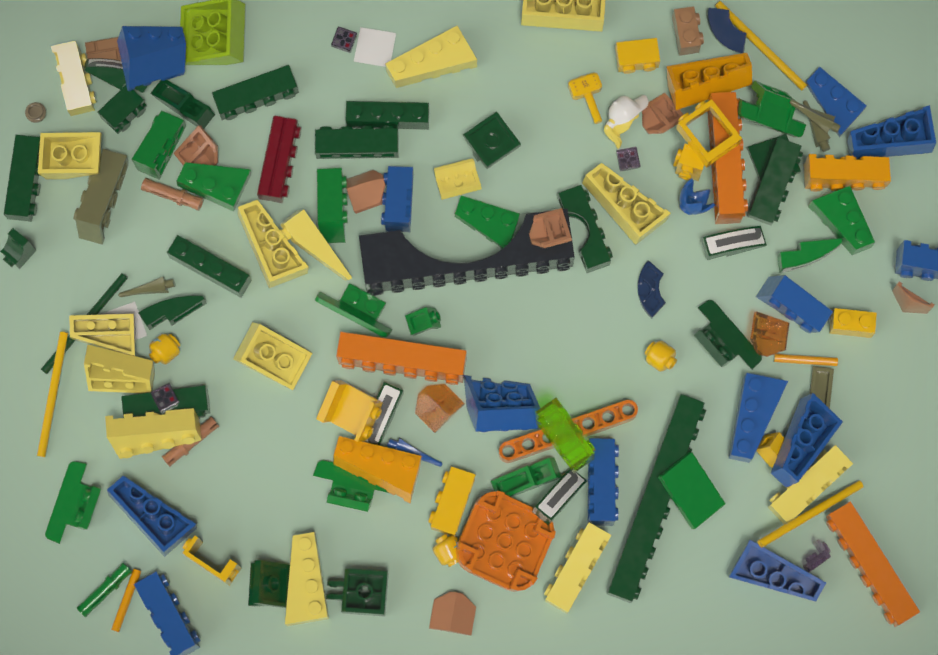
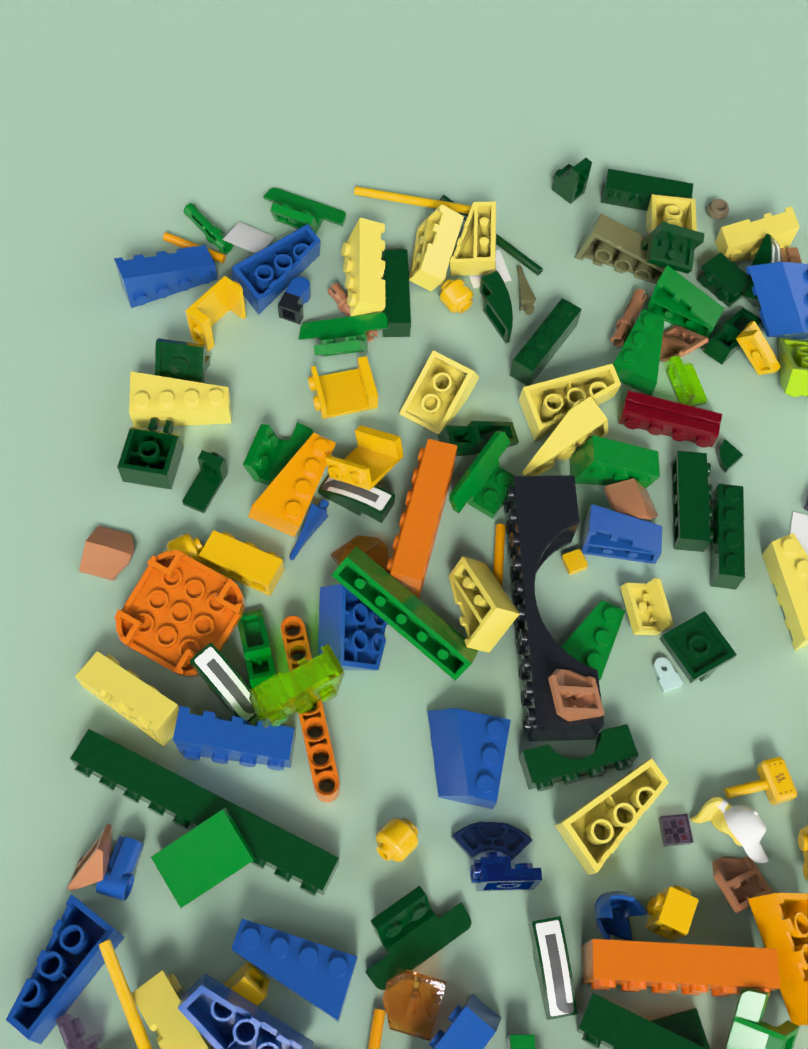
camera: 90 degrees right, 15 degrees down
tile [150,383,179,412] -> none
dark green brick [212,65,299,120] -> none
green bracket [405,307,441,336] -> none
yellow window [676,99,742,168] -> none
none -> nougat slope [67,823,113,891]
none -> blue piece [96,836,144,901]
none -> dark green bracket [182,450,228,513]
none -> white sticker [222,222,275,253]
none -> leg [278,277,311,325]
none -> green plate [299,312,389,357]
none -> yellow panel [308,356,378,419]
none -> green brick [331,546,478,681]
none -> blue wedge [427,708,511,809]
none -> dark green slope [438,421,519,456]
none -> light yellow wedge [448,556,520,653]
none -> clear blue plate [470,852,542,891]
none -> light orange bar [493,524,506,587]
none -> yellow piece [561,549,588,575]
none -> dark green bracket [641,222,705,274]
none -> light aqua piece [653,657,683,693]
none -> clear neon green panel [665,356,708,407]
none -> dark green tile [718,439,743,473]
none -> yellow panel [736,321,781,375]

